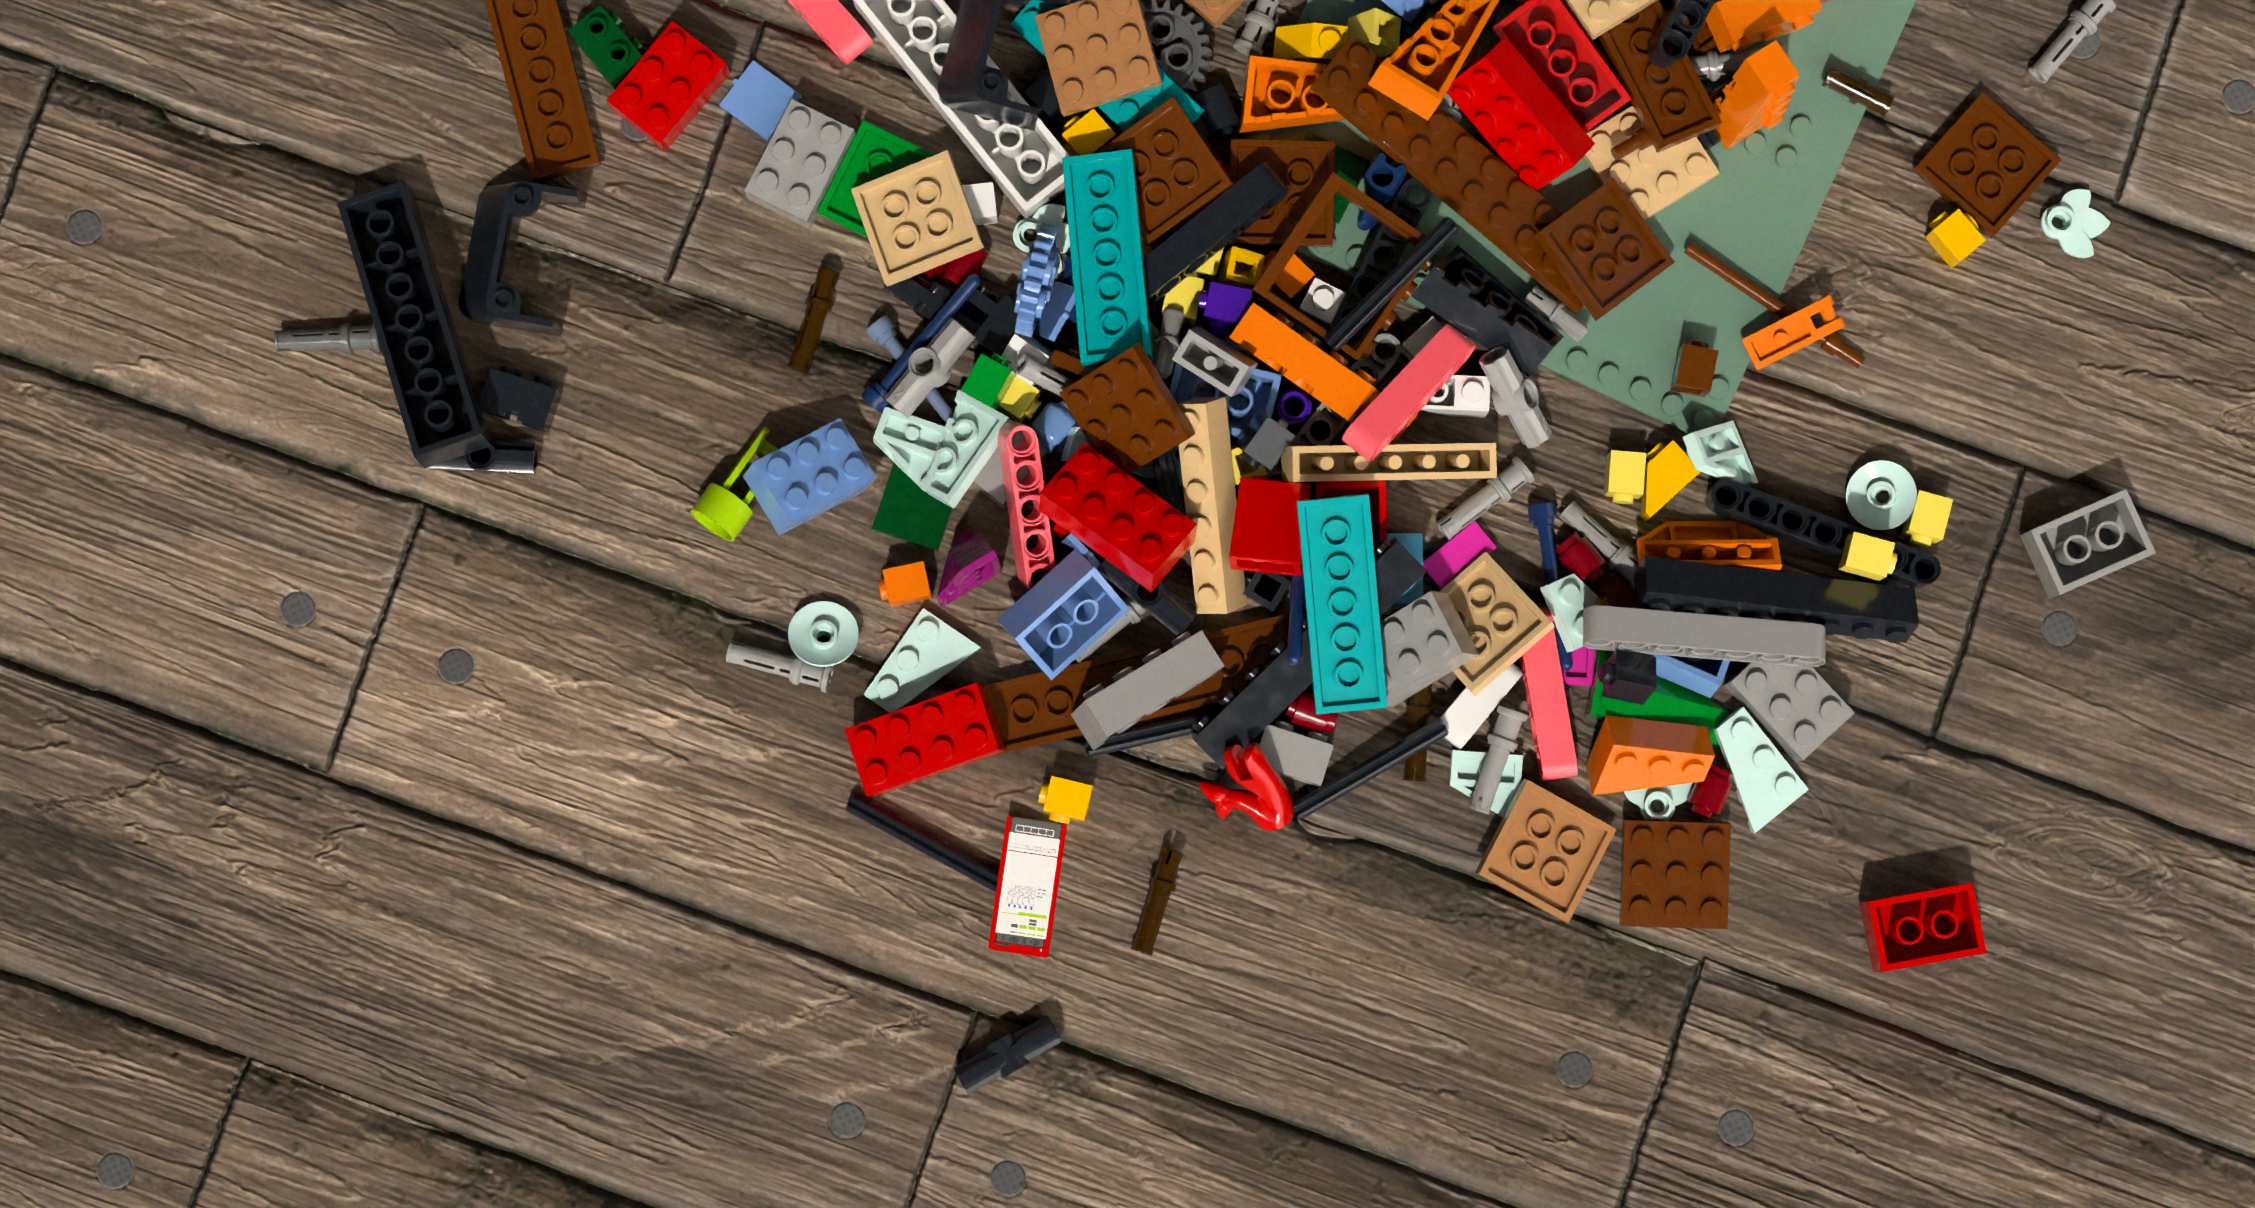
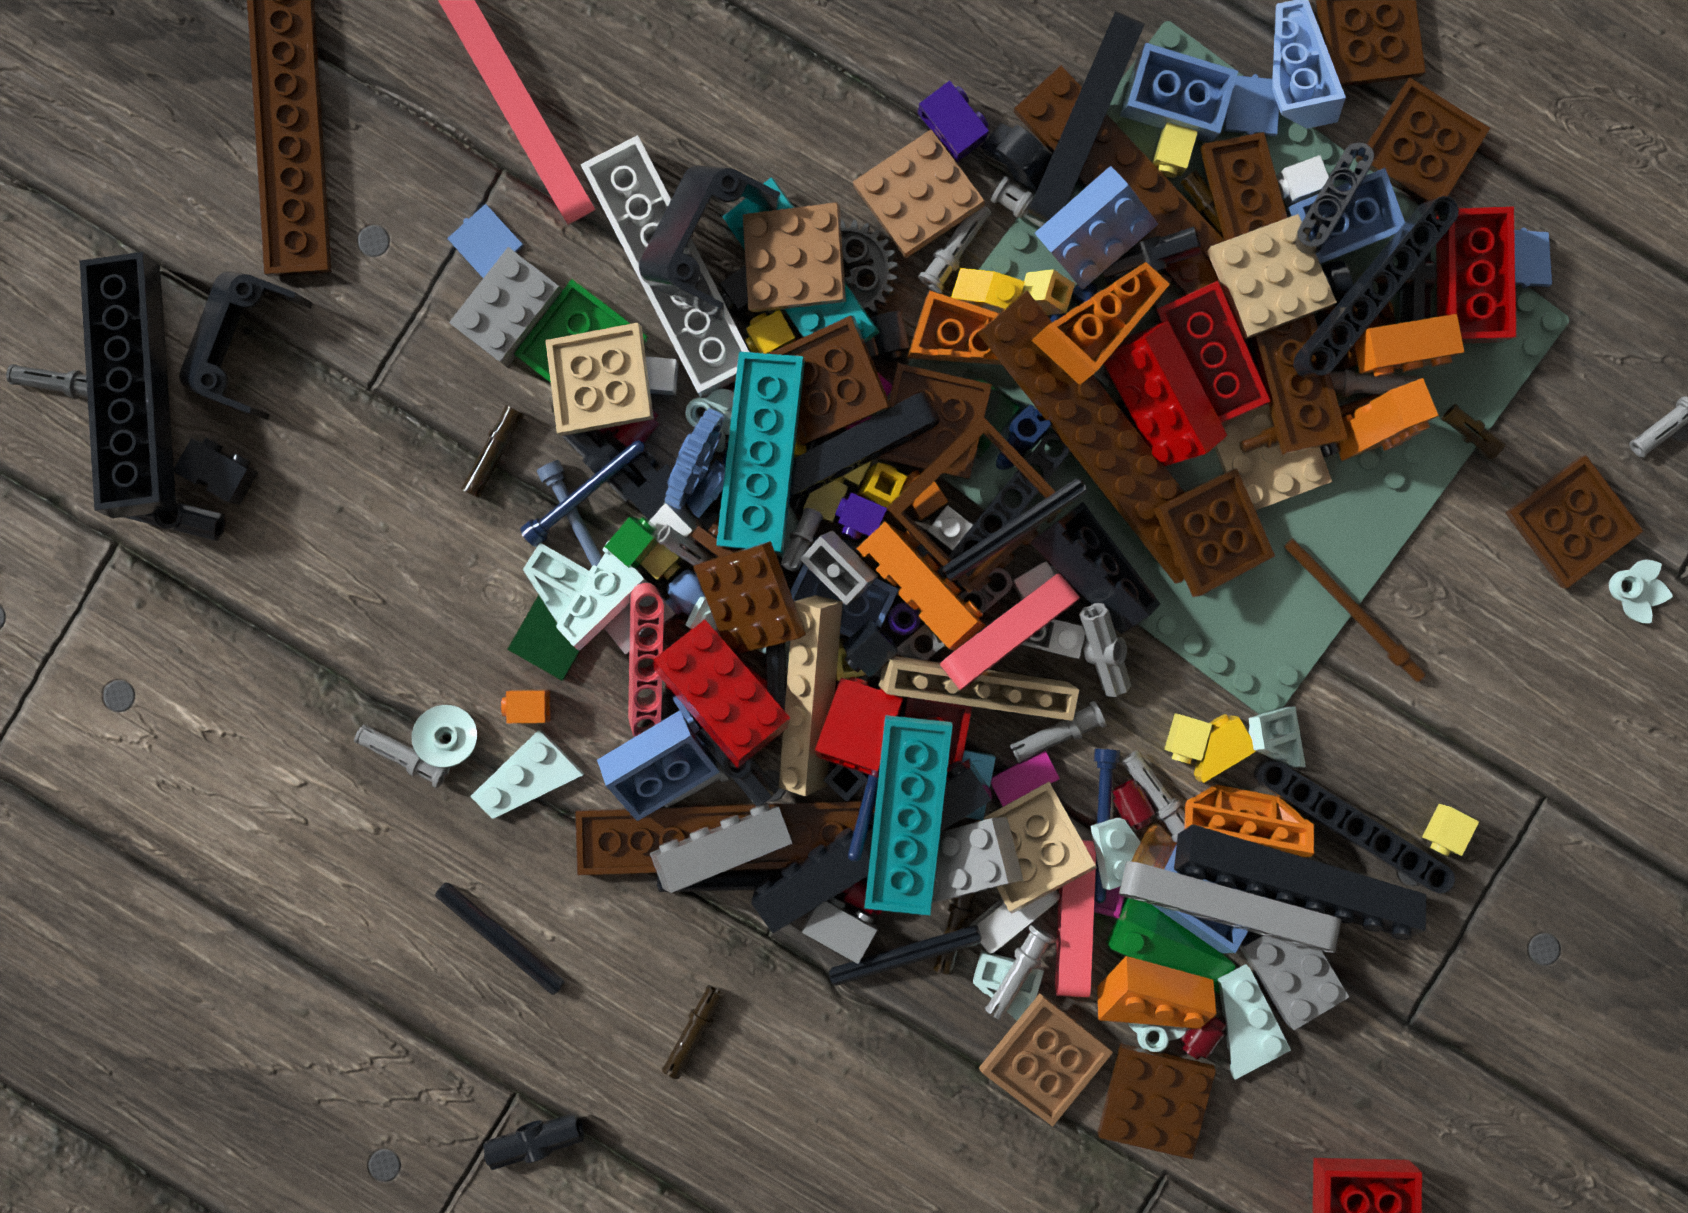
camera: 15 degrees right, 5 degrees up
dark green brick [568,5,646,90] -> none
red brick [606,21,730,152] -> none
lime piece [690,426,778,542] -> none
medium blue brick [743,418,877,536] -> none
red brick [844,682,1006,797] -> none
light grey piece [884,317,976,418] -> none
magenta wedge [936,532,1001,608] -> none
sticker [988,816,1067,958] -> none
yellow brick [1038,776,1093,824] -> none
red piece [1199,742,1294,831] -> none
light grey axle [1524,286,1590,341] -> none
black brick [1599,649,1657,705] -> none
reddish brown brick [1670,341,1719,398] -> none
orange plate [1741,294,1846,370] -> none
light yellow brick [1838,532,1897,581] -> none
light aqua dish [1846,460,1917,530] -> none
yellow brick [1925,209,1986,269] -> none
light grey brick [2020,489,2156,599] -> none

